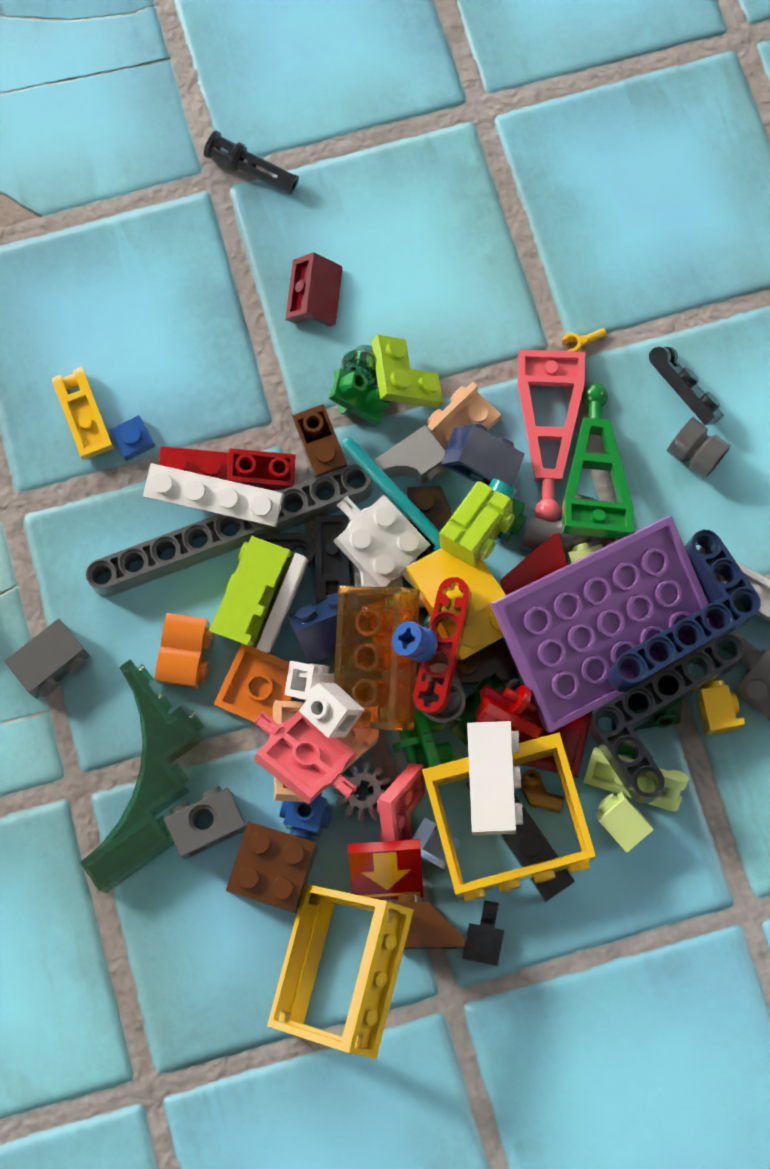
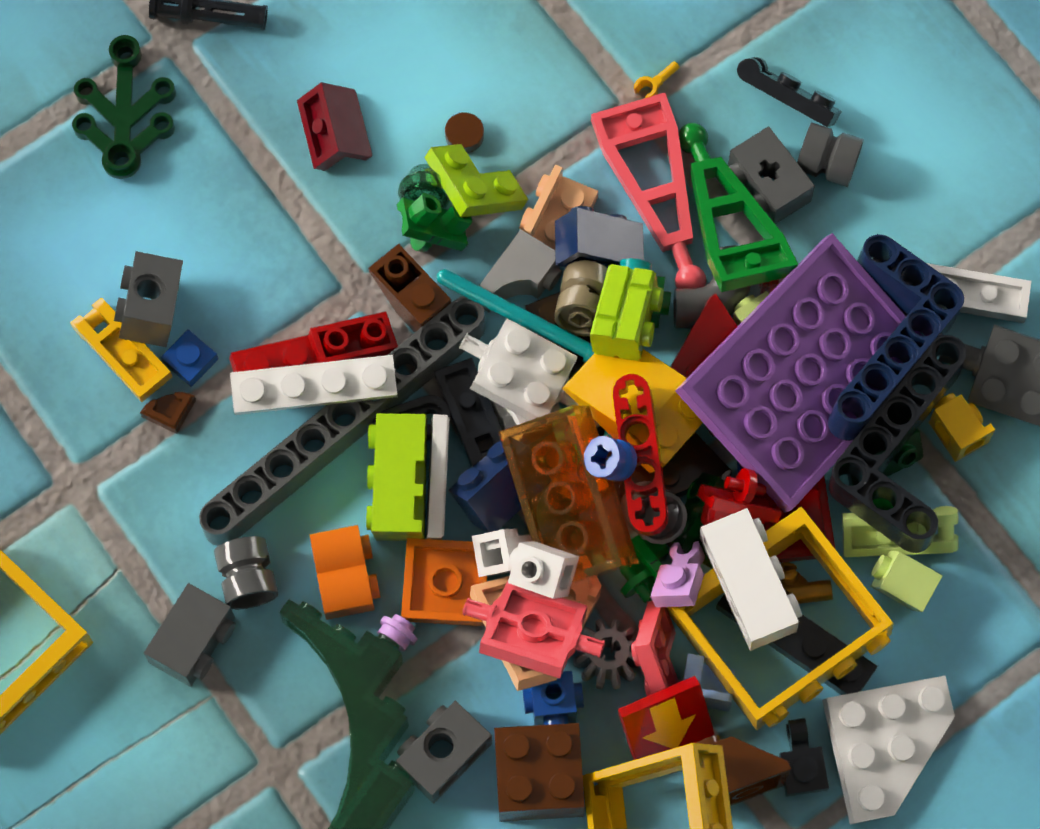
camera: 25 degrees left, 5 degrees down
none -> dark green plant [72,35,176,179]
none -> dark grey brick [114,251,183,347]
none -> reddish brown tile [140,392,196,434]
none -> dark grey wheel [214,536,278,610]
none -> lavender plate [377,614,418,652]
none -> reddish brown tile [445,112,484,153]
none -> dark tan wheel [555,260,608,337]
none -> lavender plate [650,541,705,607]
none -> dark grey brick [728,126,815,224]
none -> white plate [822,676,955,825]

